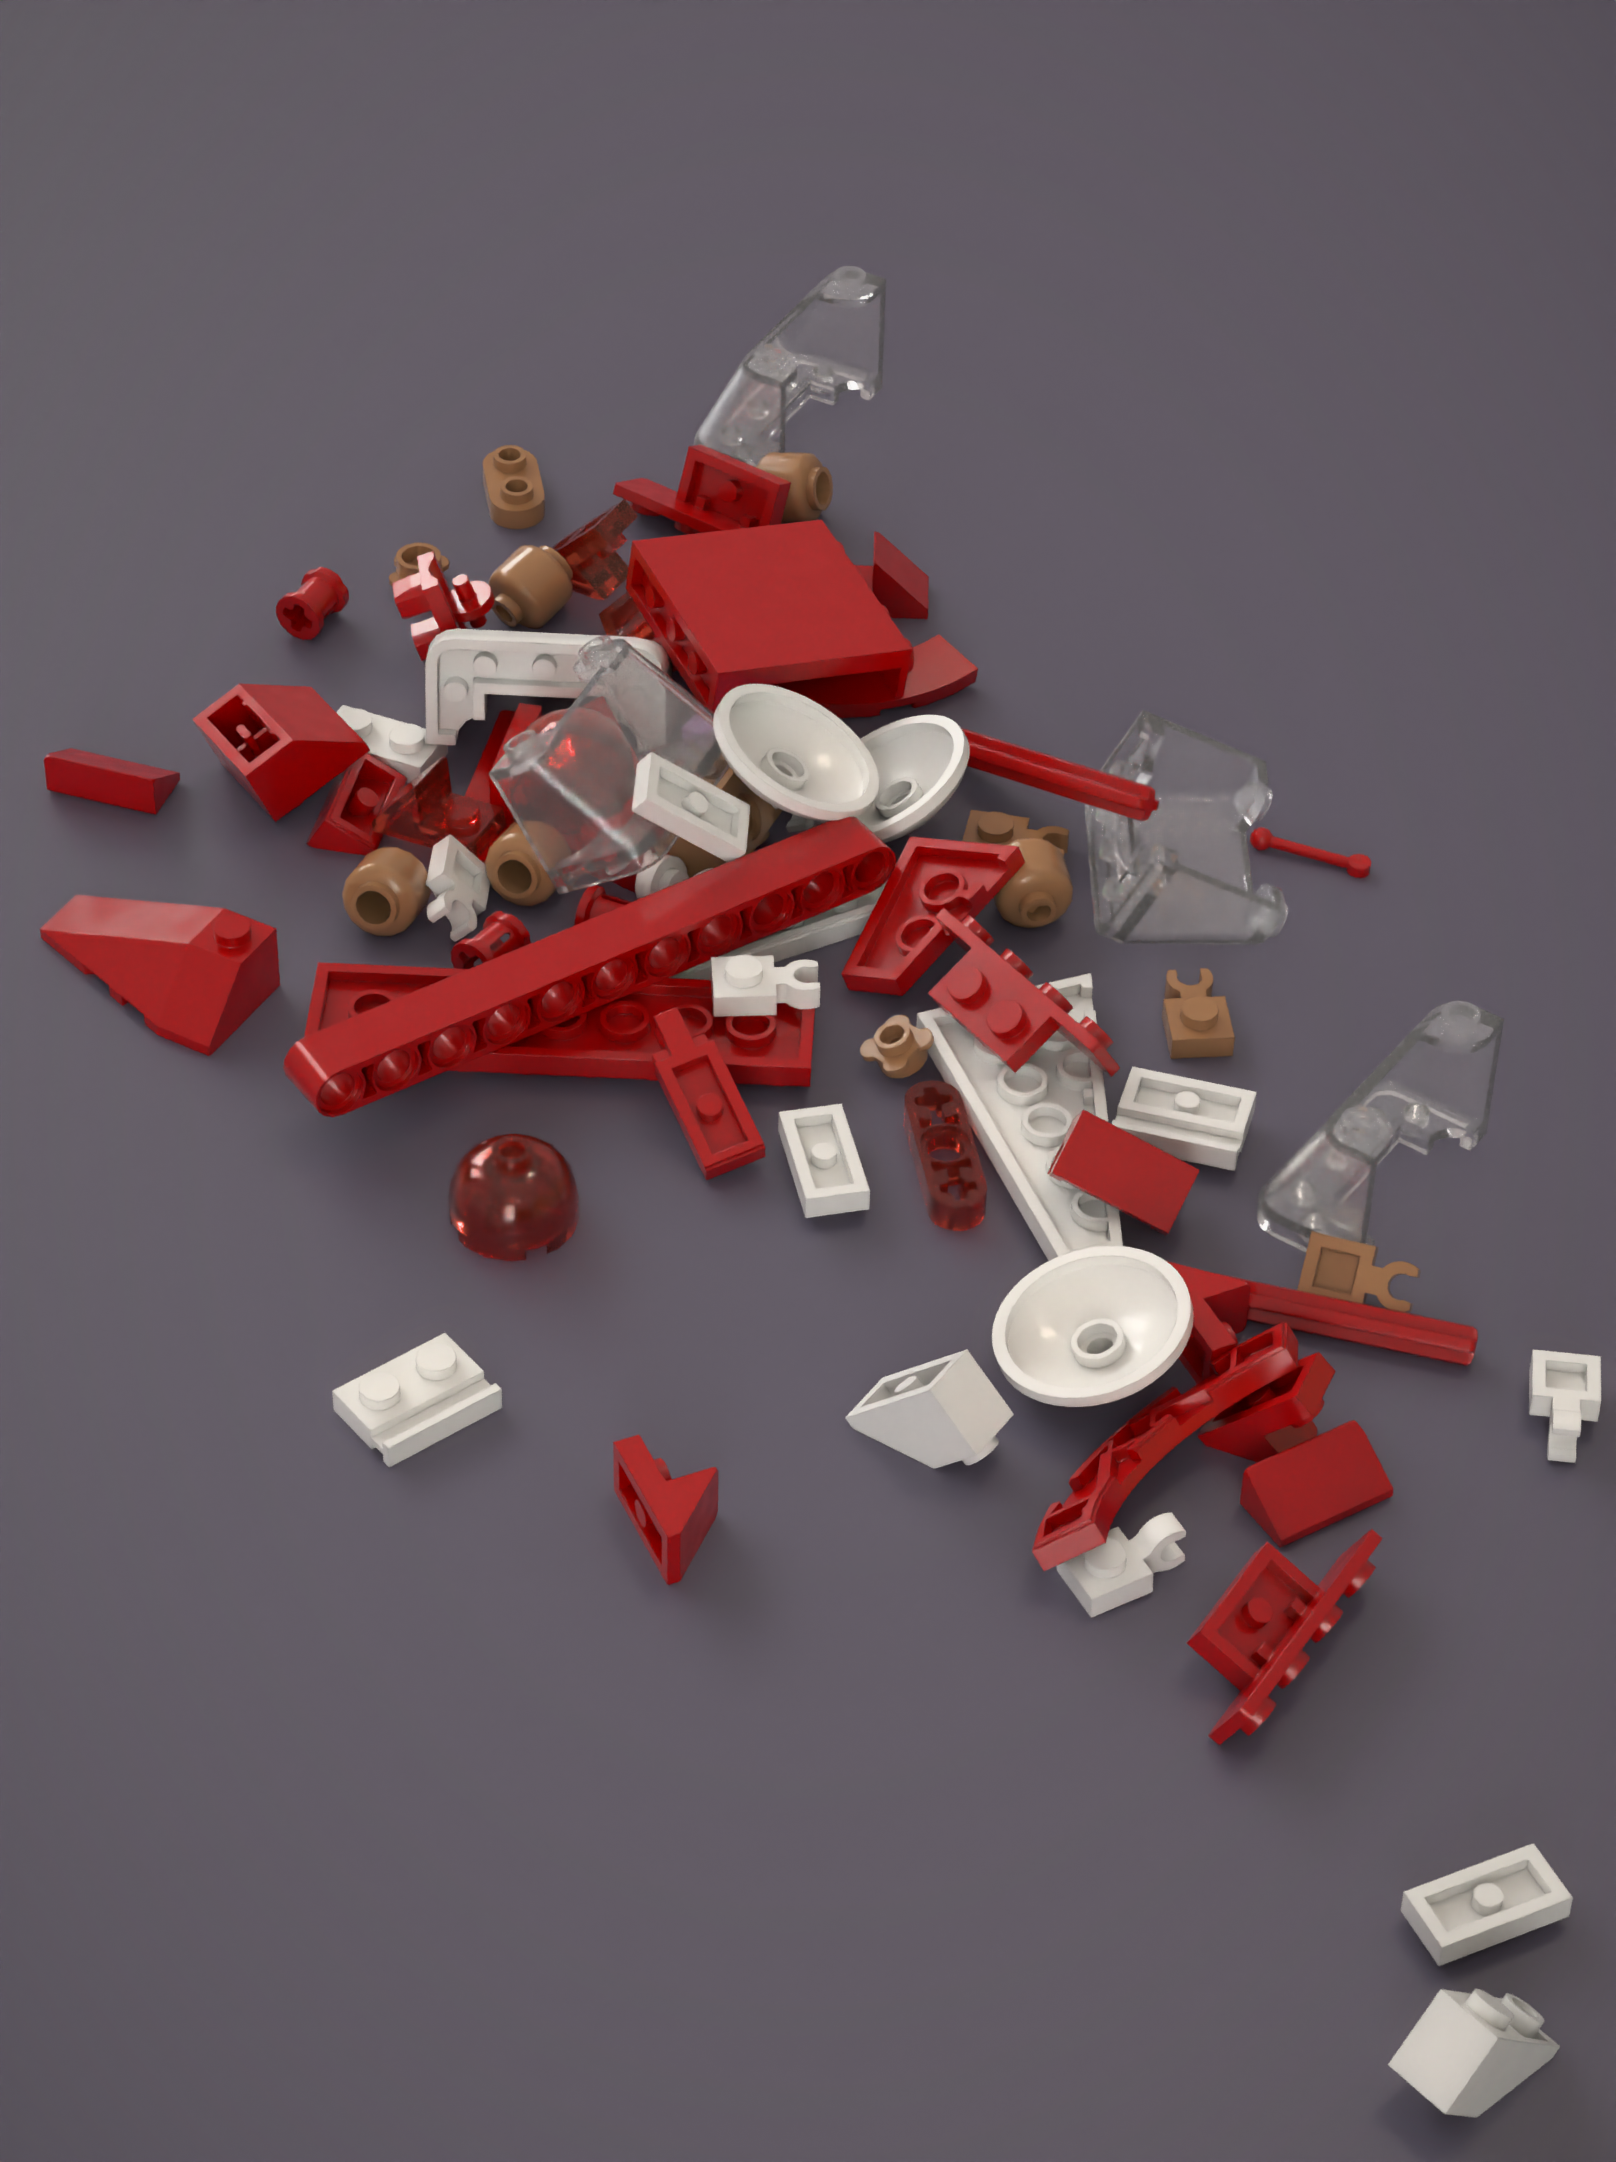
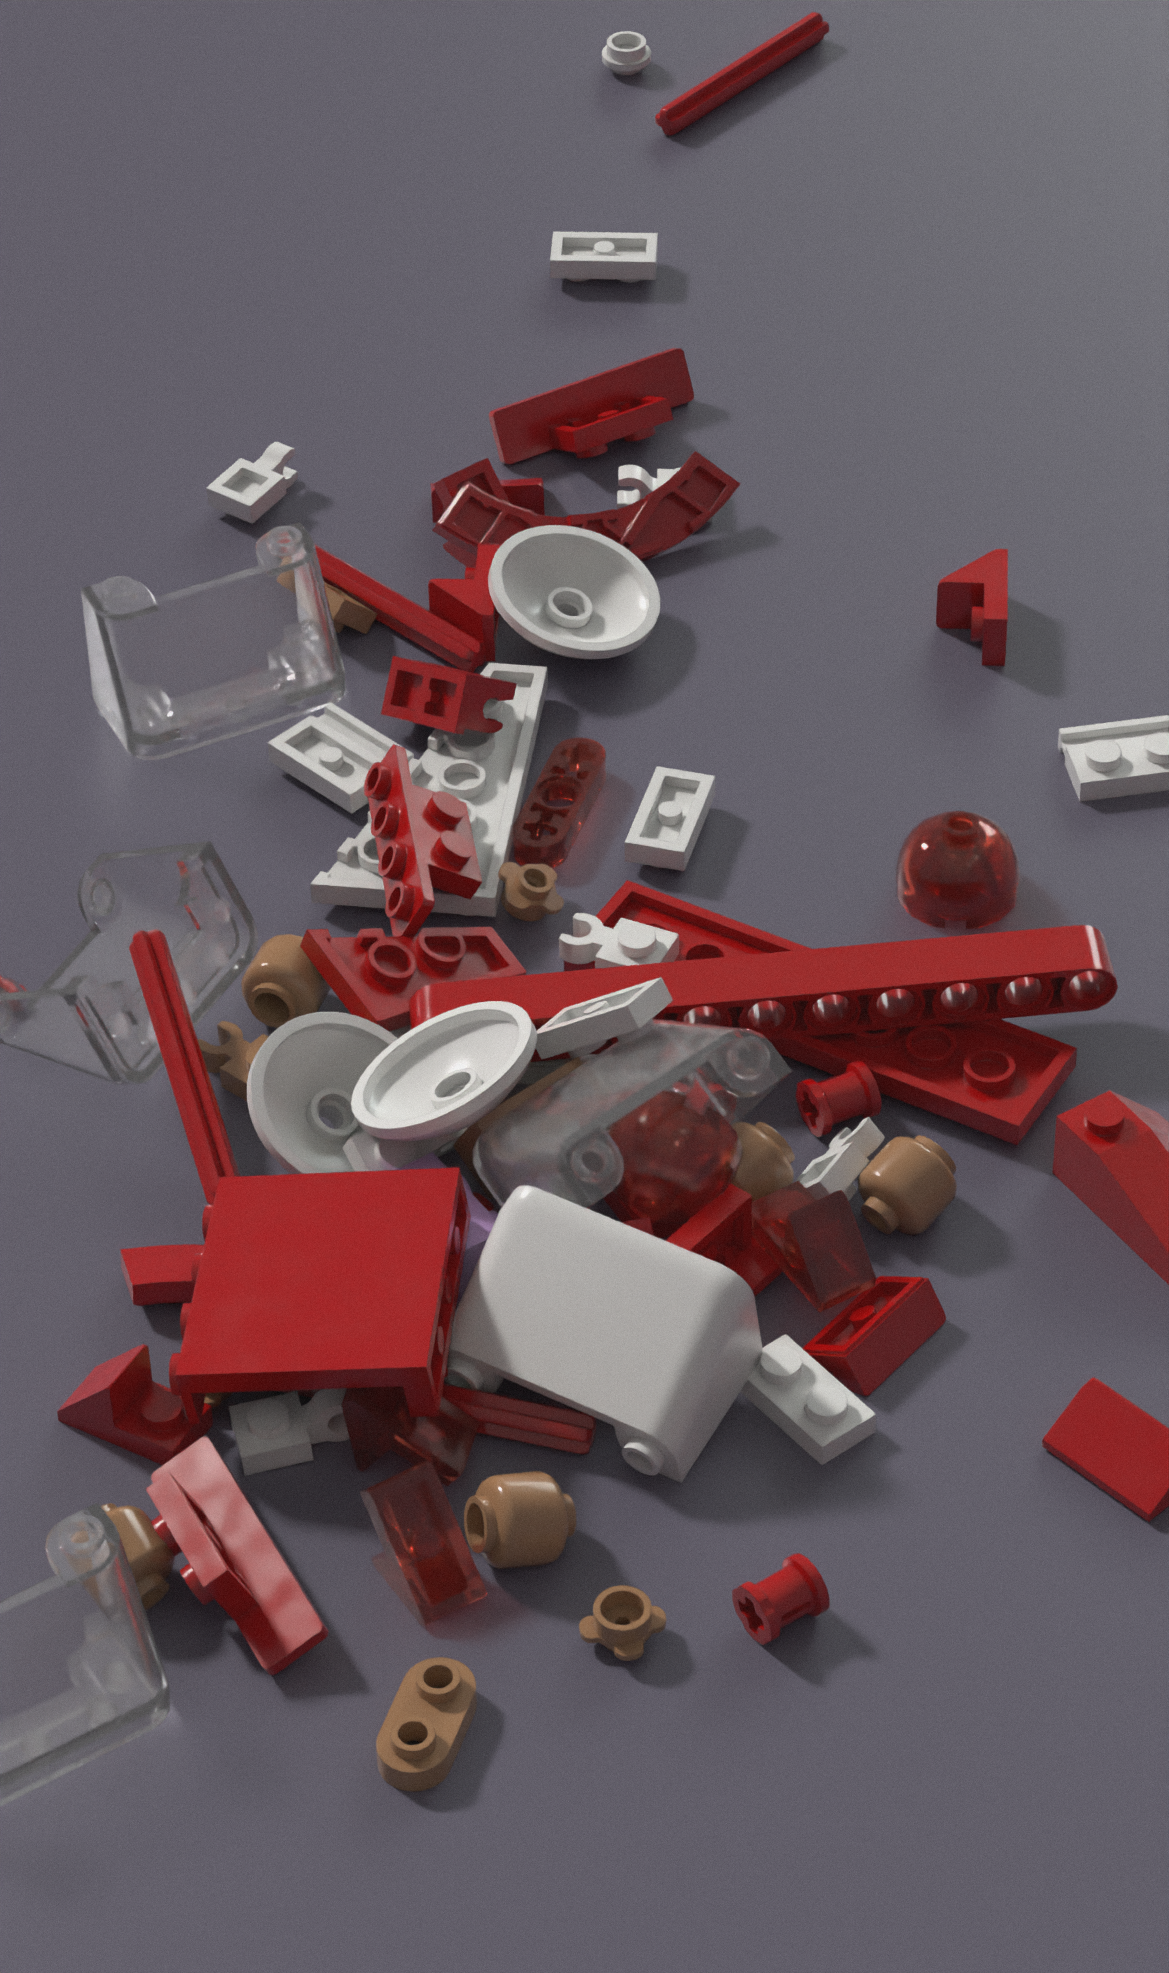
camera: 150 degrees left, 0 degrees up
red slope [192,683,370,822] -> none
red hips [392,551,495,661] -> none
red hinge [652,1007,766,1181] -> none
white slope [845,1349,1014,1469] -> none
medium nougat plate [1162,968,1235,1059] -> none
white slope [1388,1989,1560,2118] -> none

